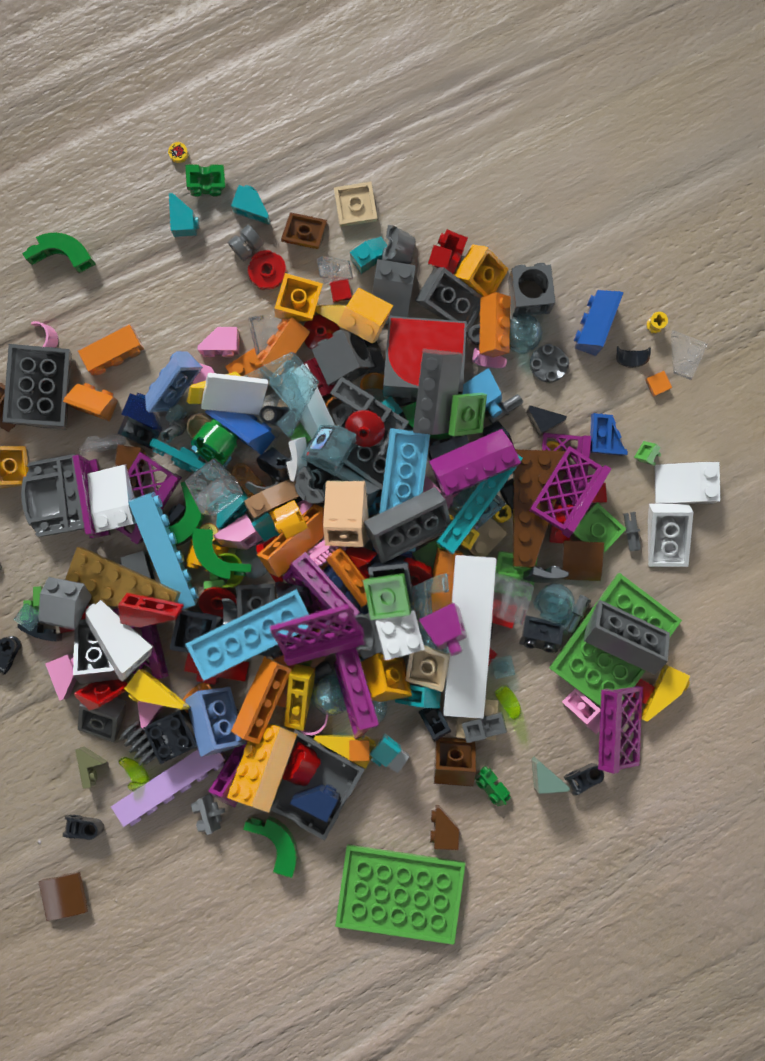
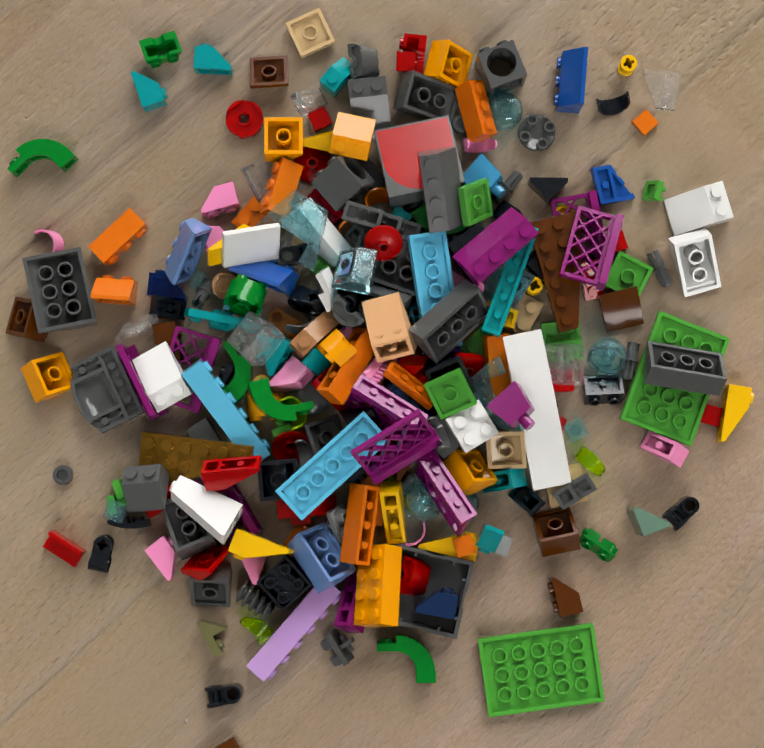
camera: 20 degrees left, 0 degrees up
tile [168,142,188,163] -> none
dark grey wheel [227,225,264,261] -> none
black slope [523,566,569,583] -> none
magenta fence [598,686,643,774] -> none
none -> light grey hips [325,503,346,543]

